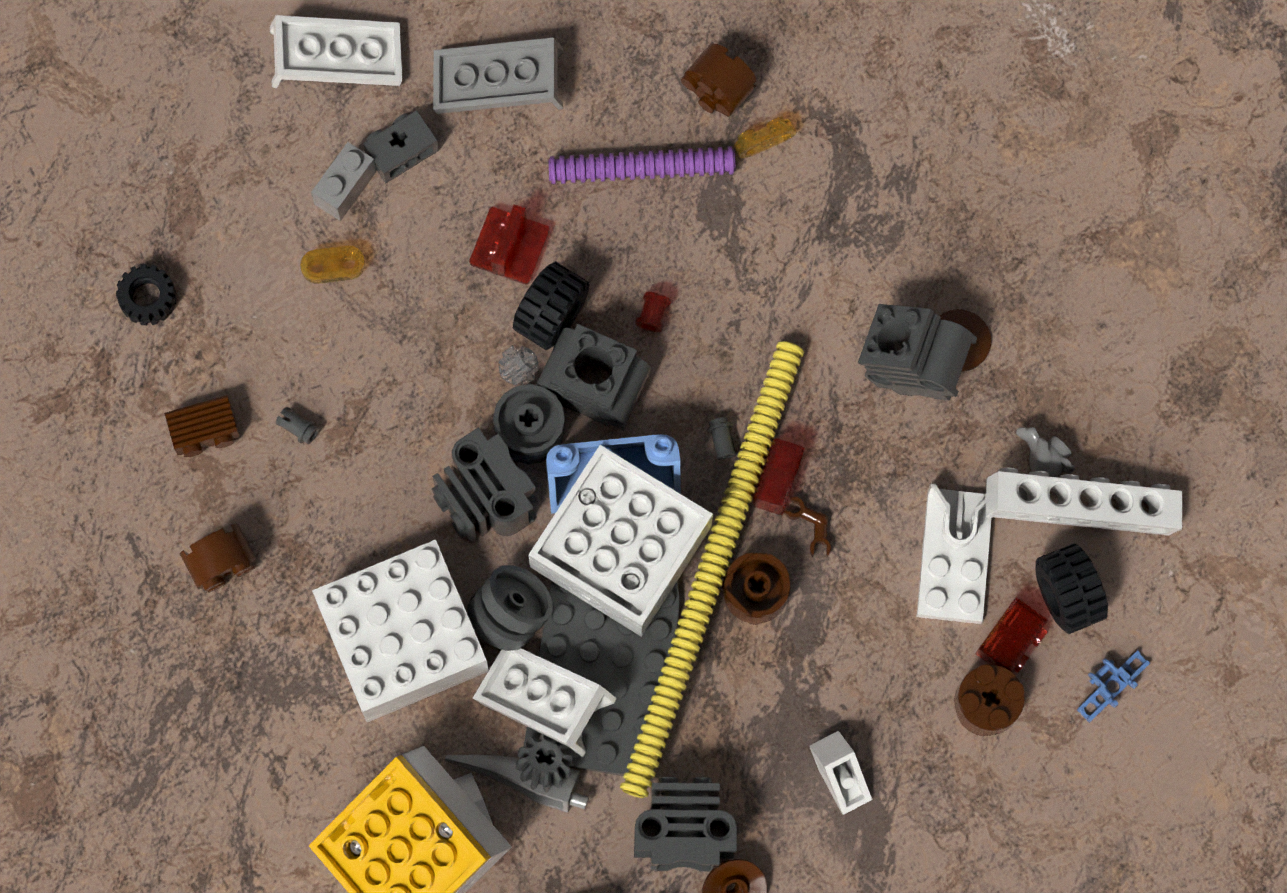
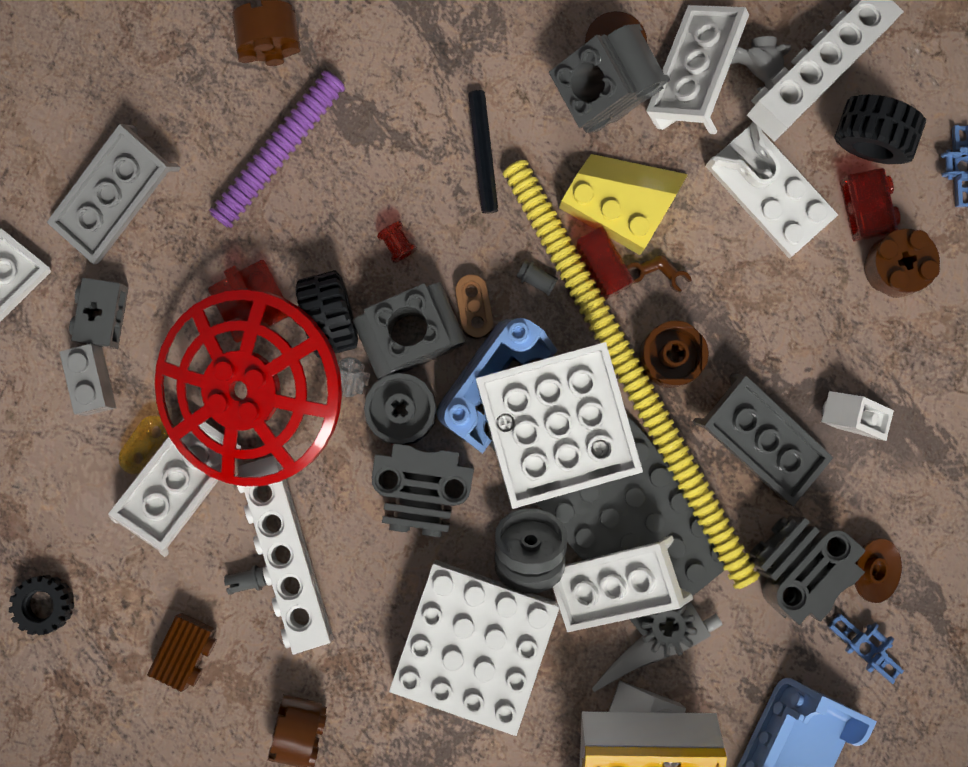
camera: 45 degrees left, 10 degrees up
clear yellow plate [734,117,797,158] -> none
none -> white plate [108,413,242,557]
none -> red dish [154,289,342,487]
none -> white brick [235,456,334,655]
none -> medium nougat plate [455,275,493,338]
none -> black axle [468,90,498,214]
none -> light yellow wedge [559,154,688,255]
none -> white plate [646,5,749,134]
none -> dark grey plate [692,373,834,507]

